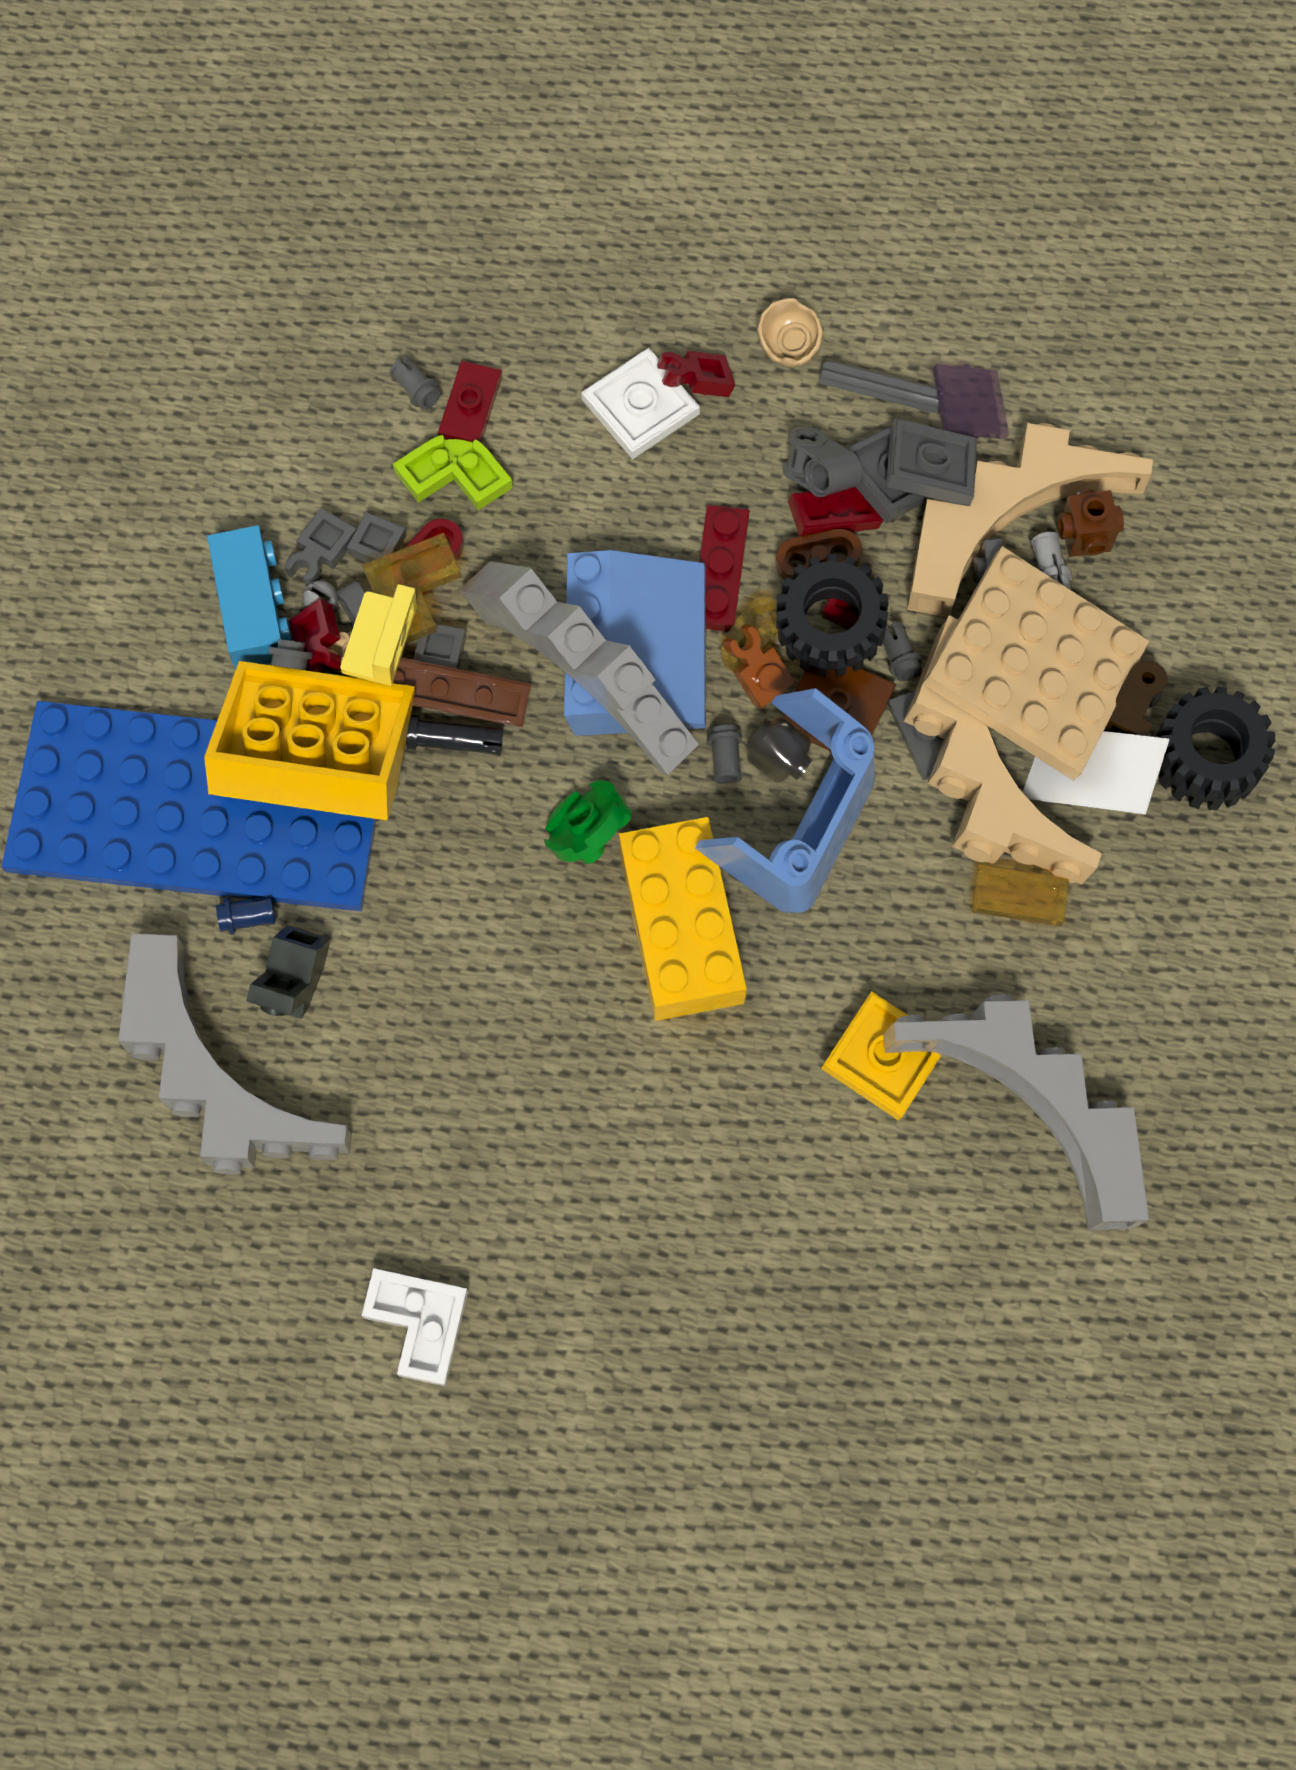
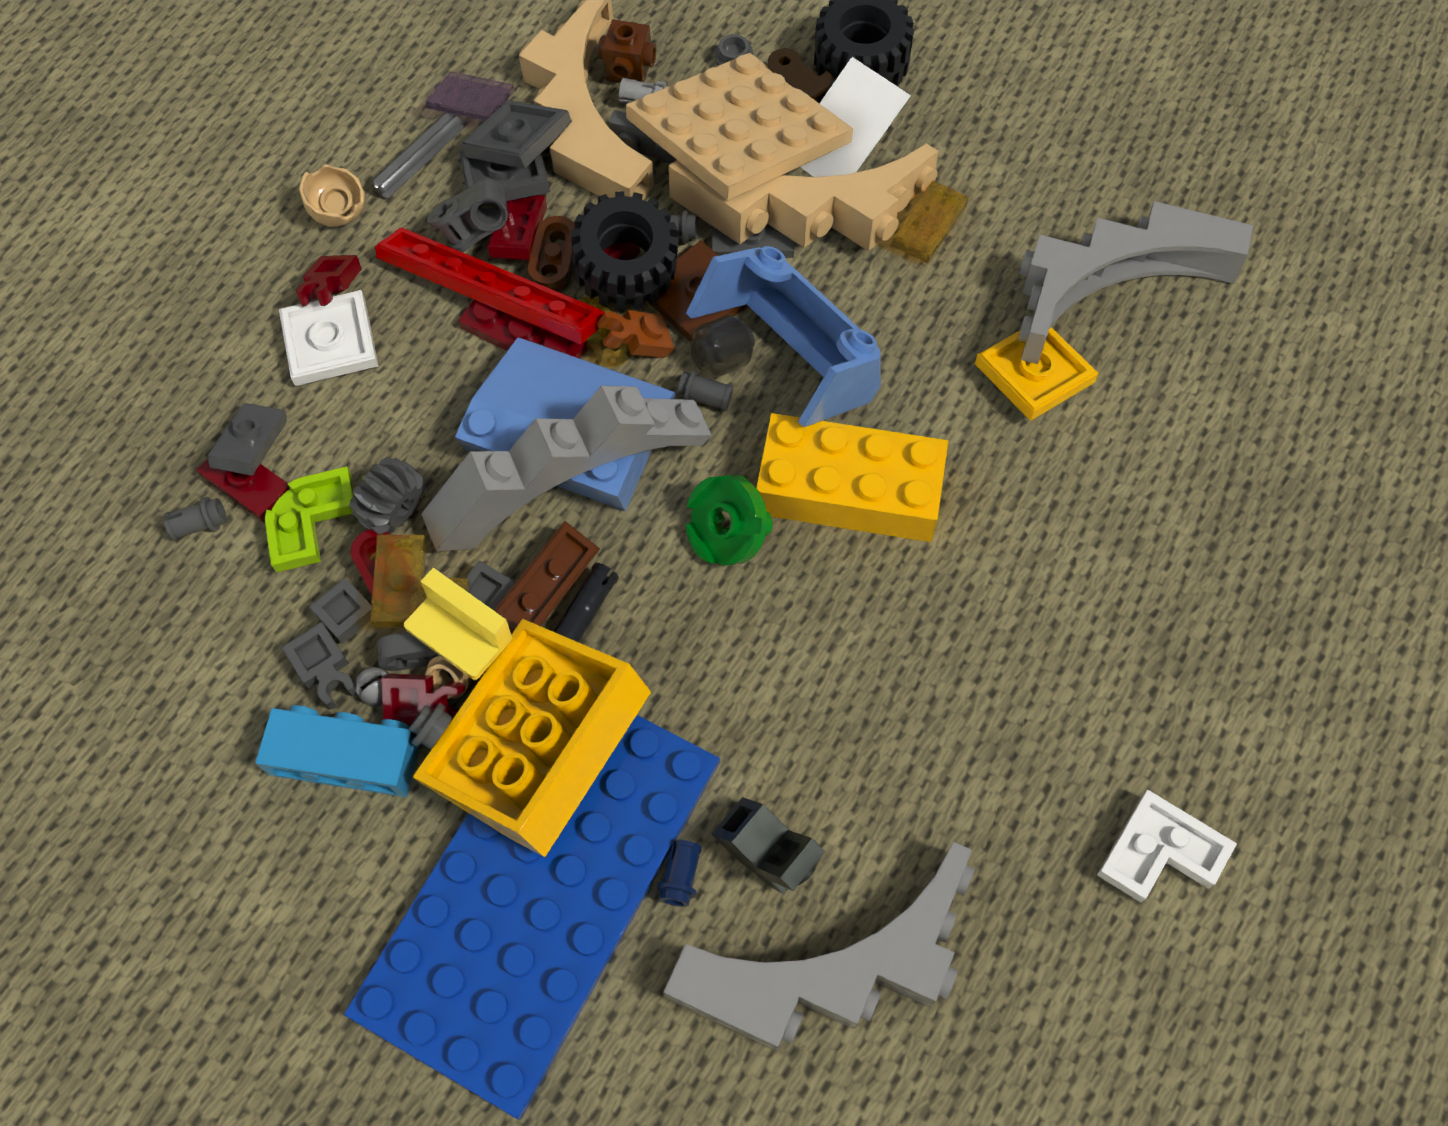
camera: 65 degrees left, 5 degrees down
none -> dark grey plate [208,403,287,476]
none -> dark grey gear [349,457,426,535]
none -> red tile [375,227,605,345]
none -> dark grey plate [715,34,753,66]

